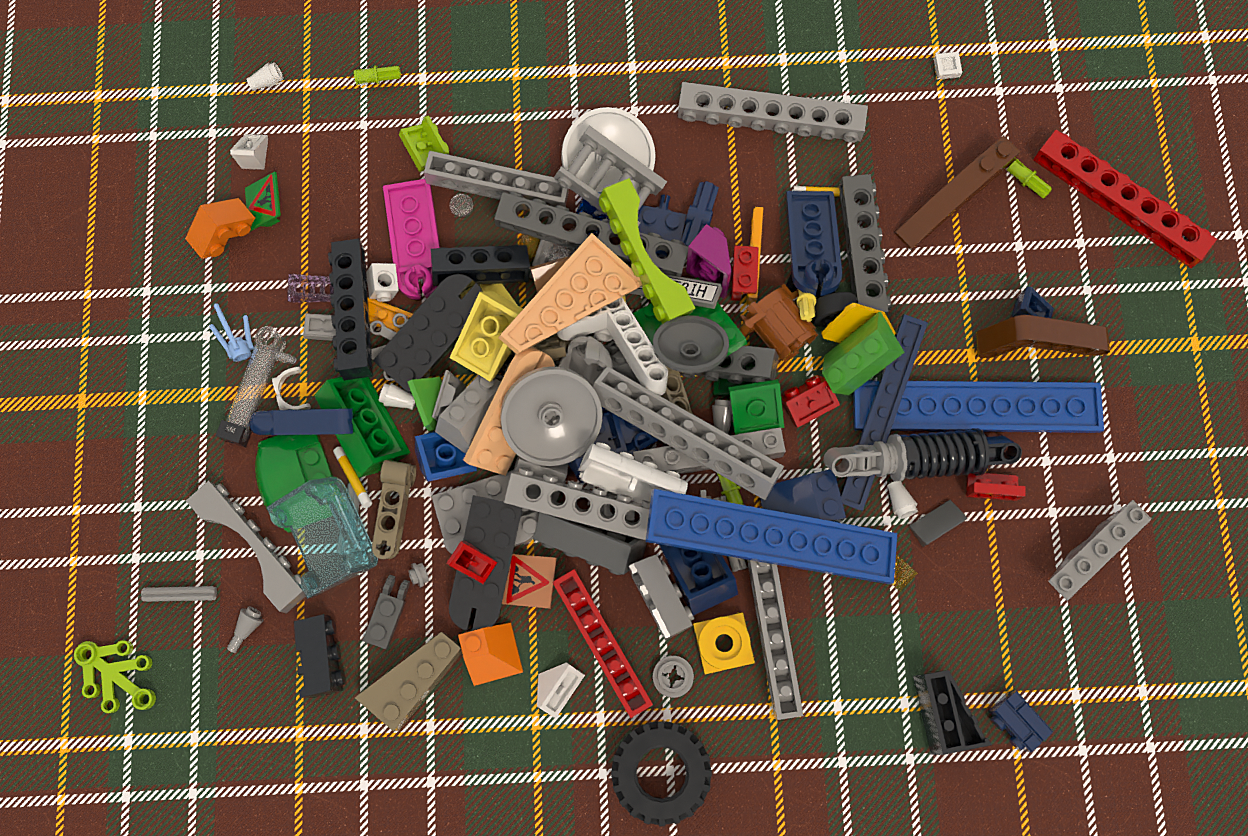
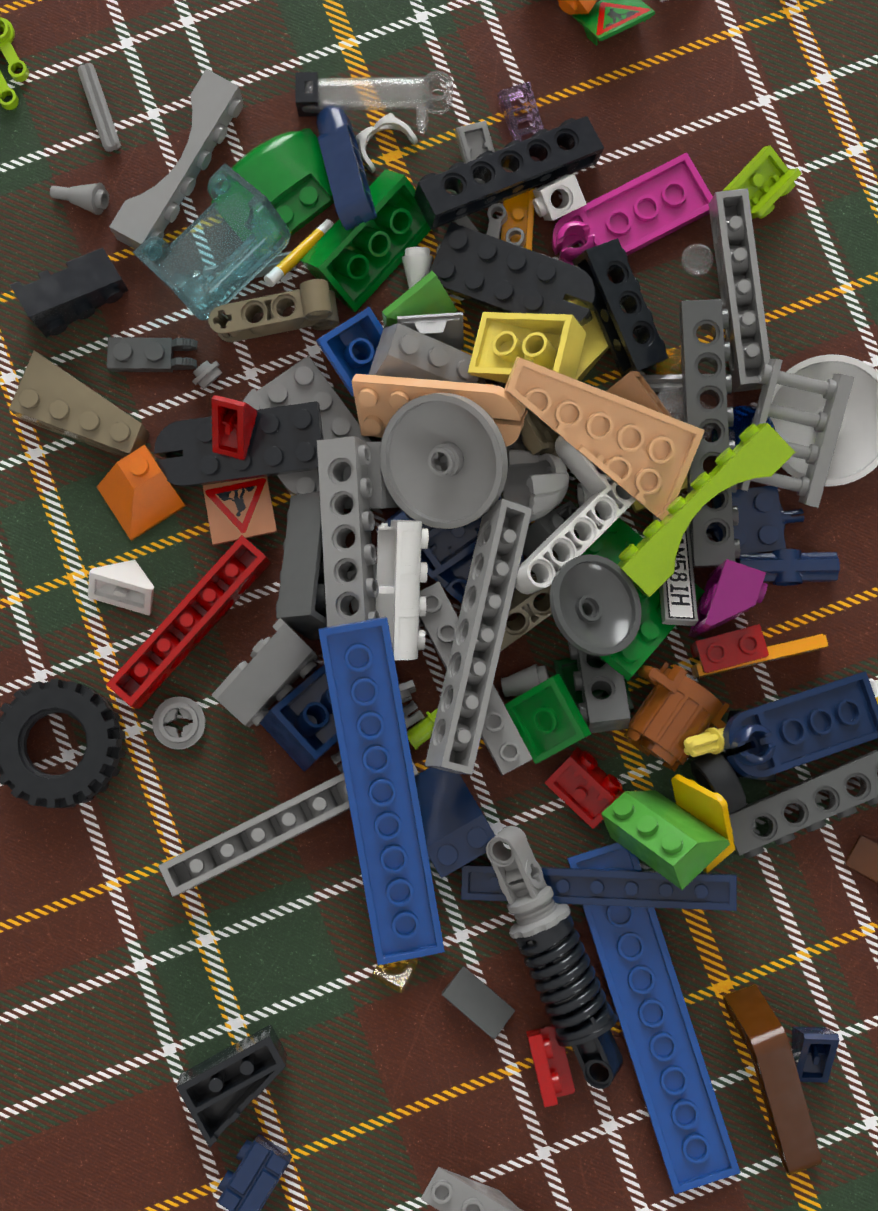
camera: 70 degrees right, 5 degrees up
light blue plant [209,303,254,362] -> none
lime axle [354,65,401,85] -> none
yellow piece [693,613,755,675] -> none
white cone [887,481,918,519] -> none

